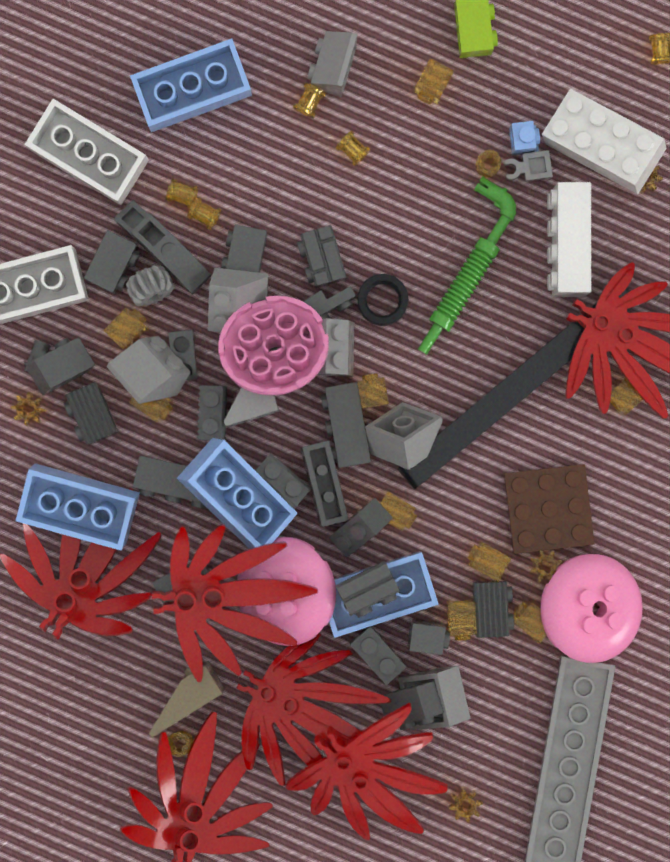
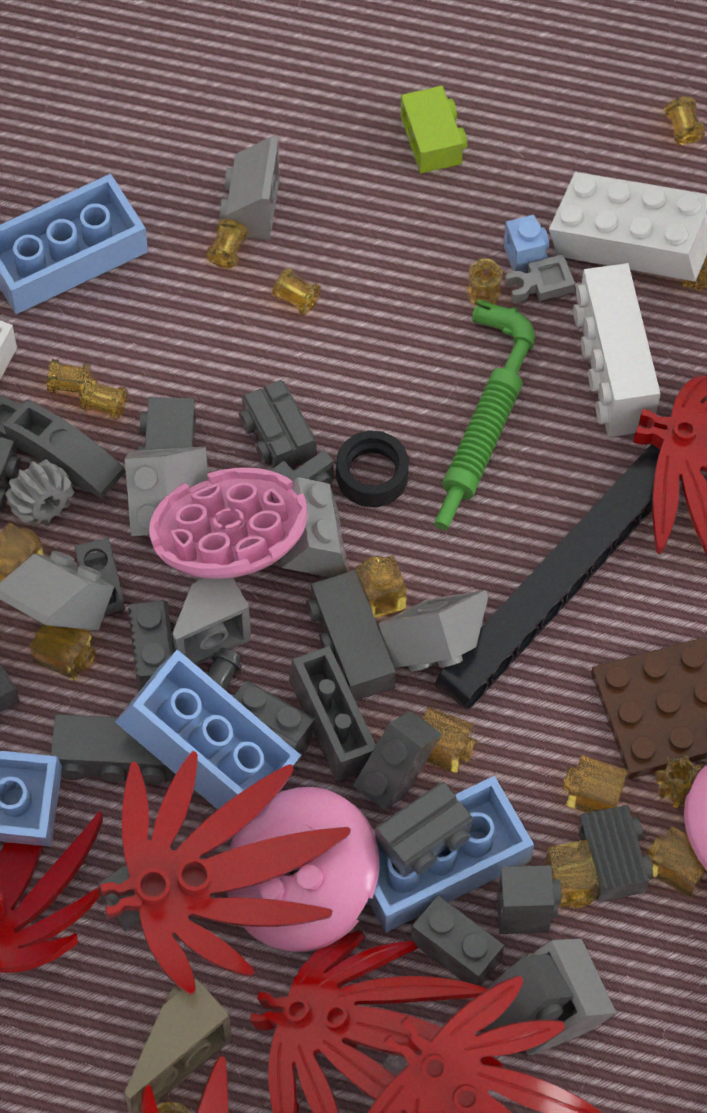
camera: 10 degrees left, 25 degrees down
clear yellow brick [414,58,454,104] -> none
none -> dark grey pin [207,647,242,690]

